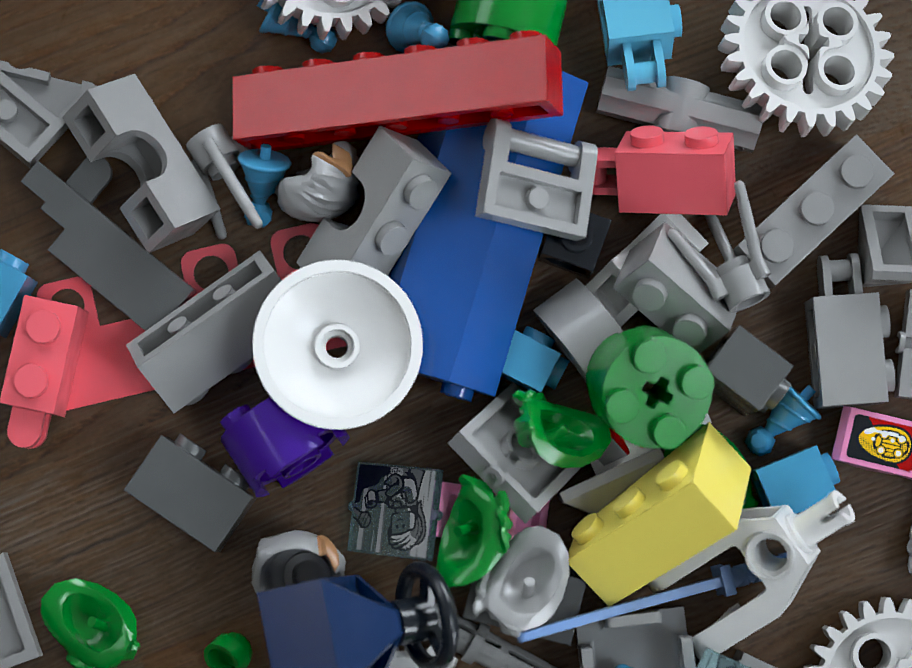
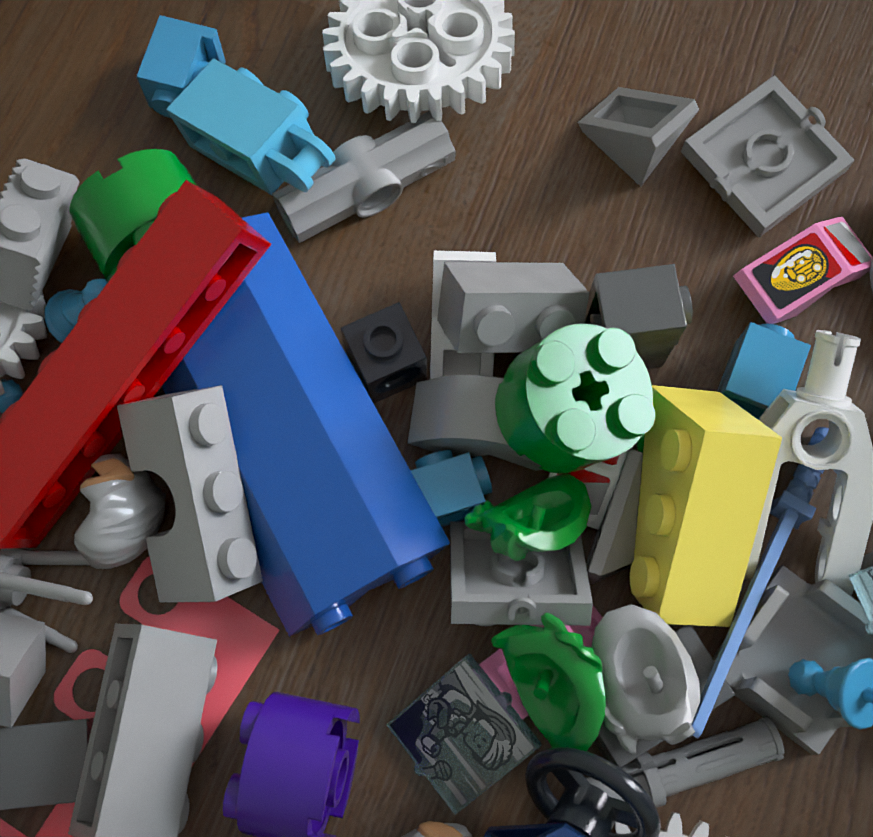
camera: 45 degrees left, 10 degrees down
dark azure piece [237,144,292,228] -> none
white dish [253,260,423,430] -> none
light grey plate [475,118,598,241] -> none
coral brick [592,125,736,216] -> none
light grey plant [668,180,771,312] -> none
light grey arch [733,134,894,290] -> none
dark azure piece [745,384,821,456] -> none
light grey brick [805,253,895,409] -> none

